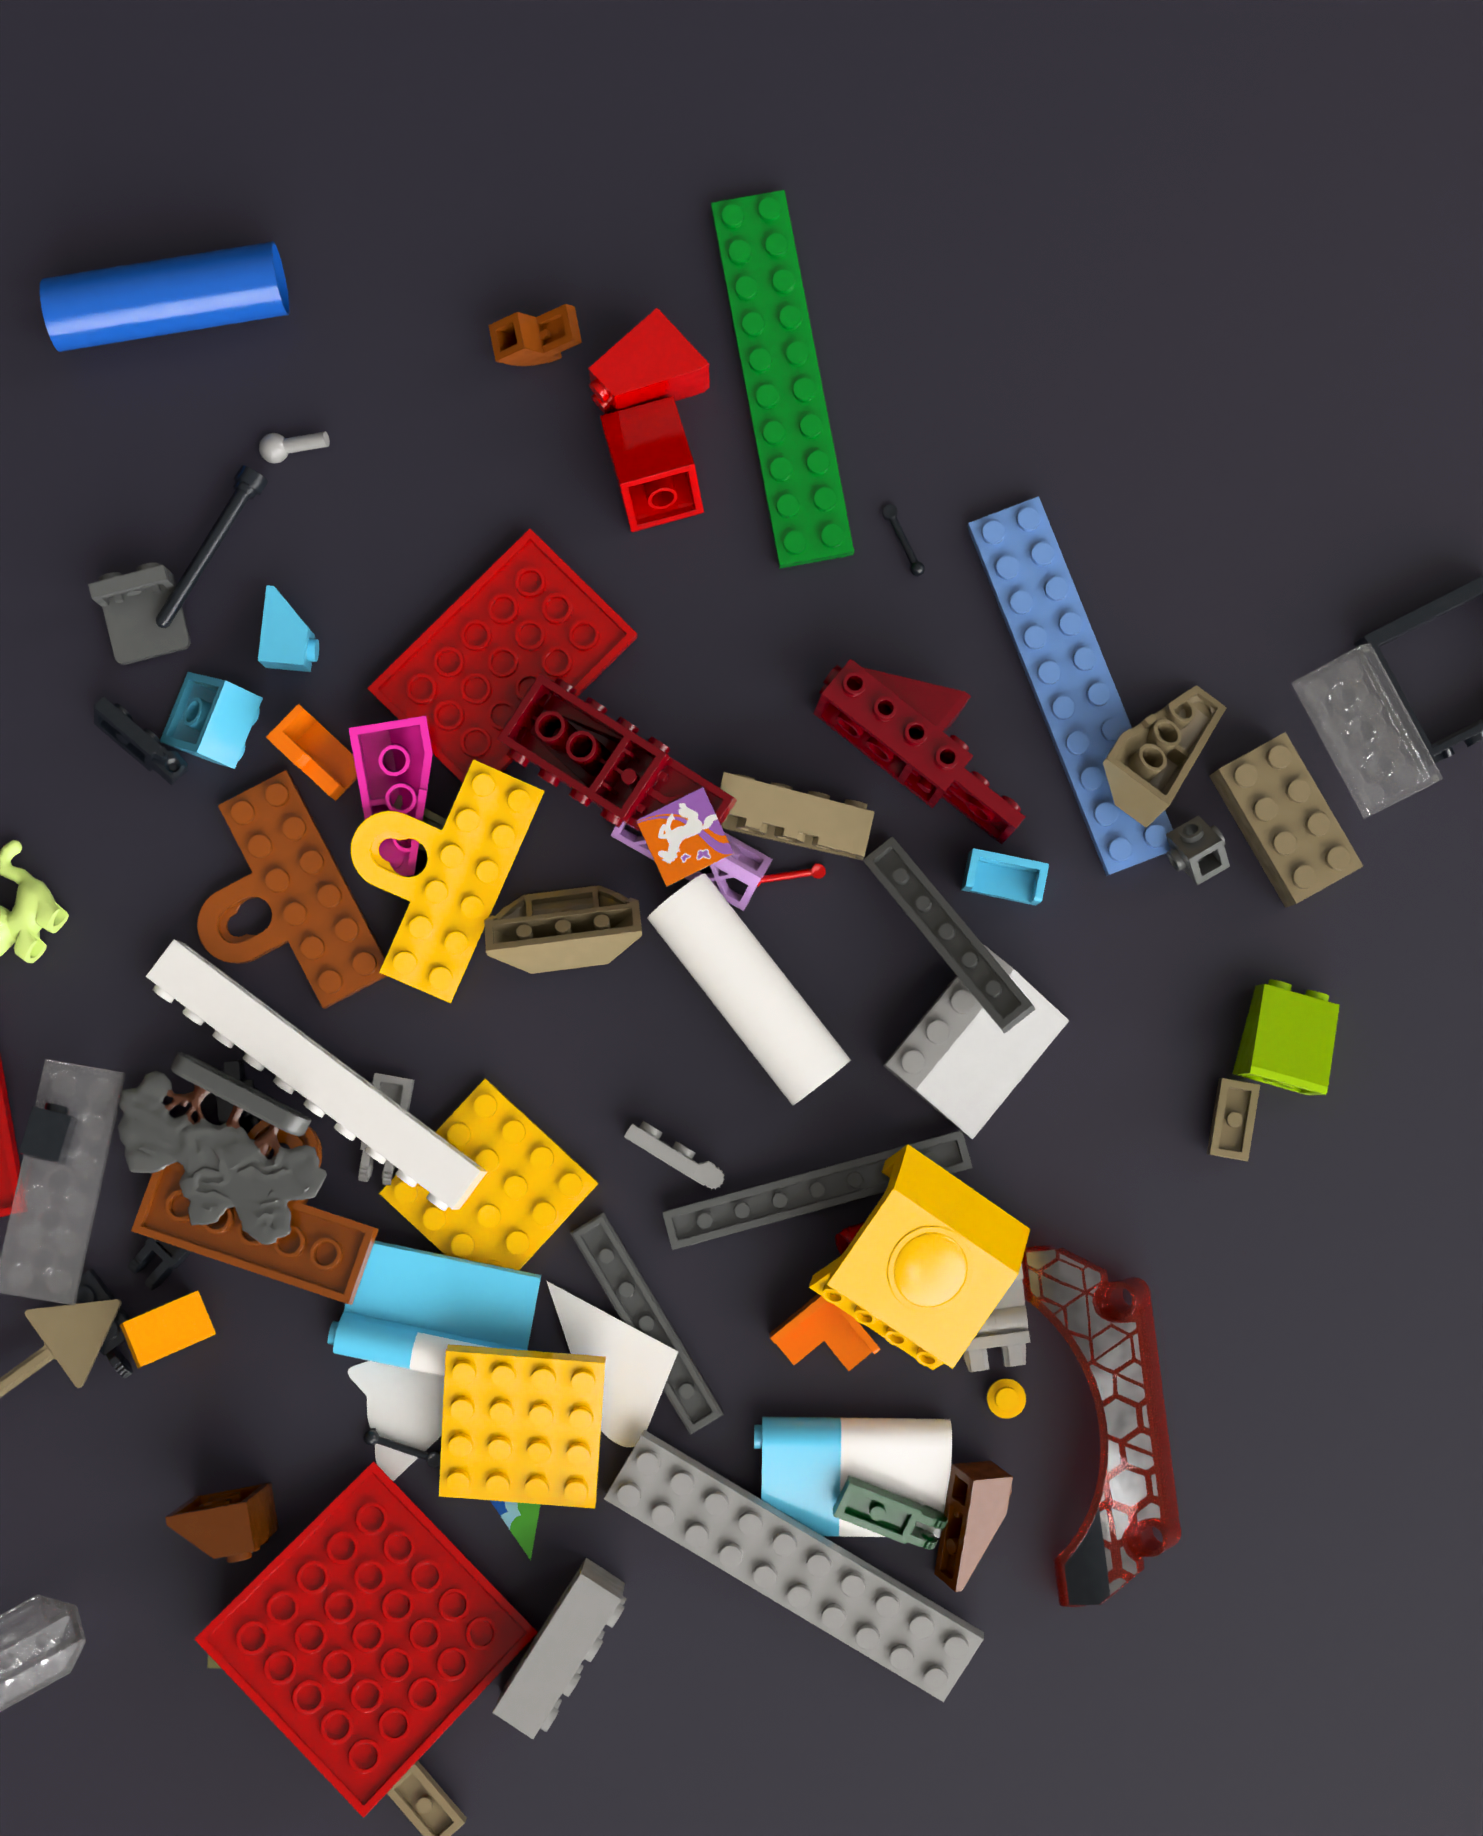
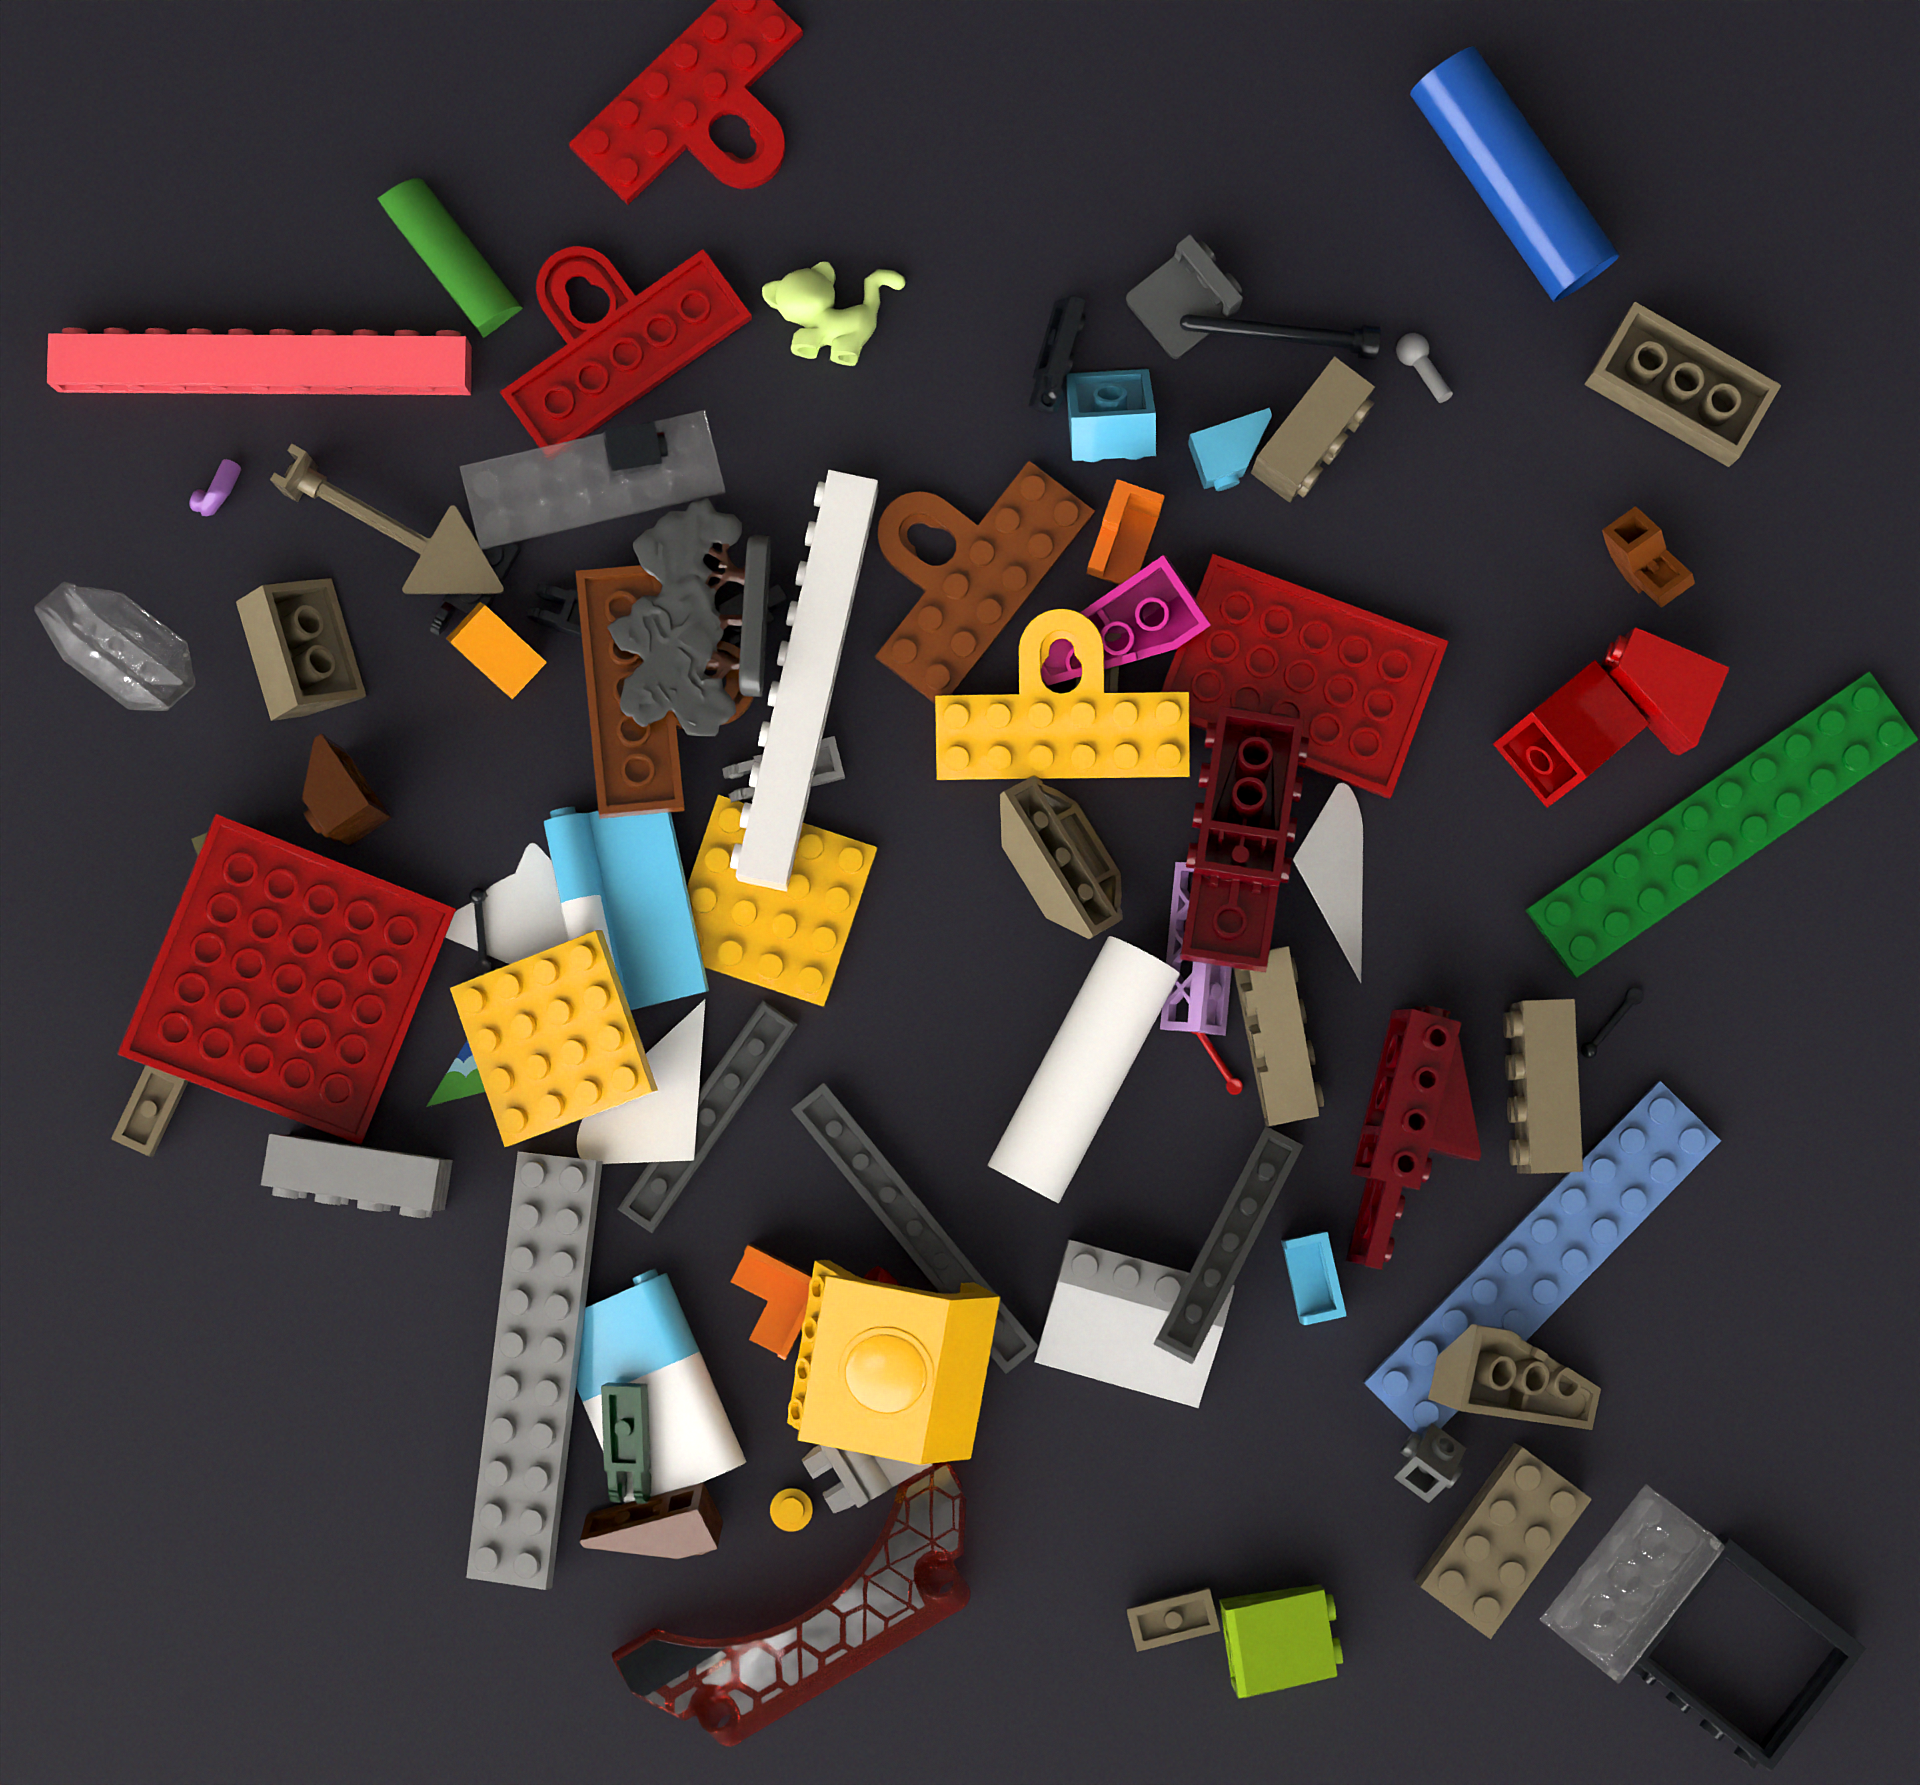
camera: 70 degrees right, 0 degrees up
light grey hinge [624,1121,725,1190] -> none
sticker [636,787,734,887] -> none
none -> dark tan slope [236,578,366,721]
none -> dark tan brick [1251,356,1375,503]
none -> white sticker [1293,783,1363,983]
none -> dark tan brick [1503,999,1583,1174]
none -> dark tan brick [1584,302,1781,467]

